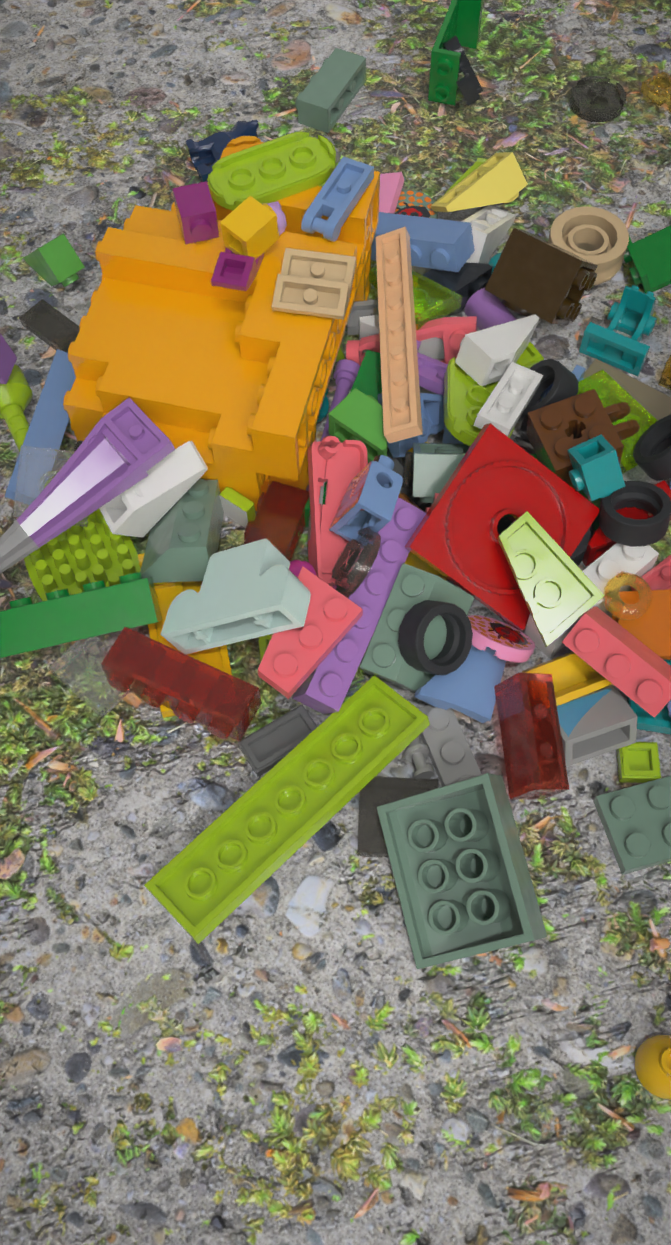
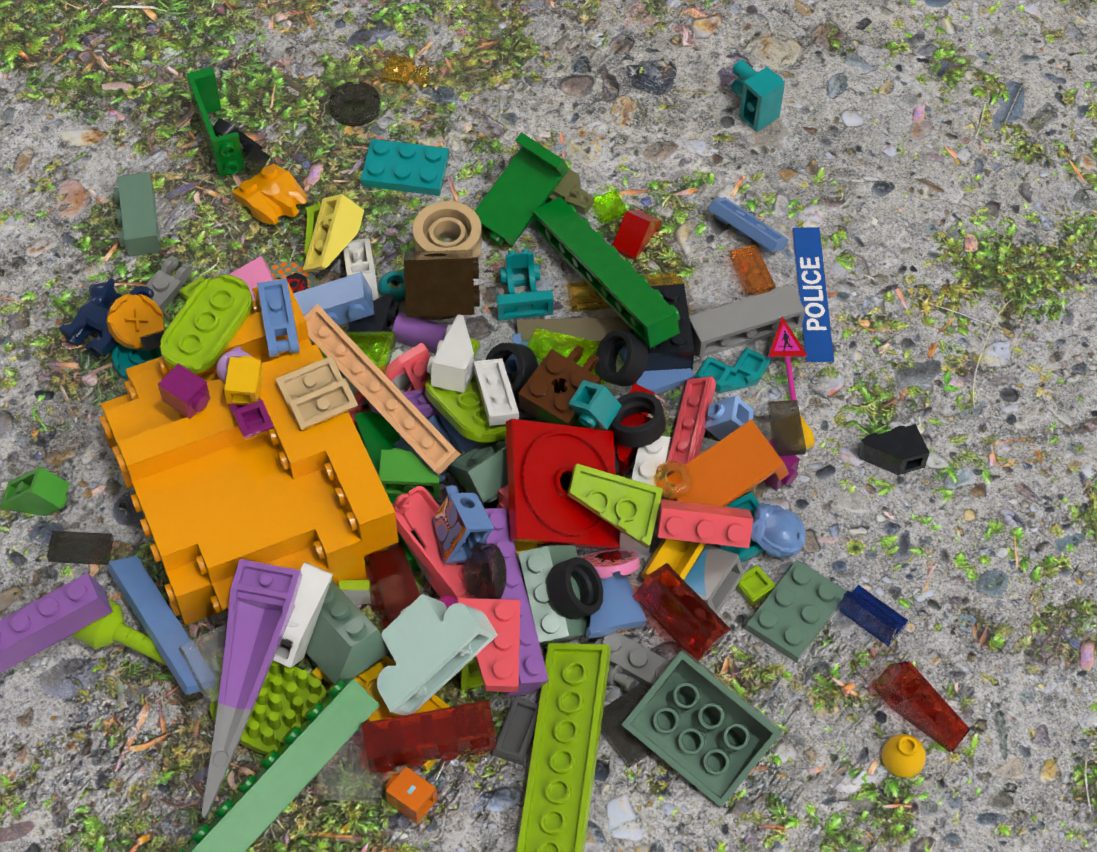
camera: 40 degrees left, 5 degrees down
none -> light orange plate [232,163,307,225]
none -> teal plate [360,139,450,196]
none -> orange brick [385,766,437,825]

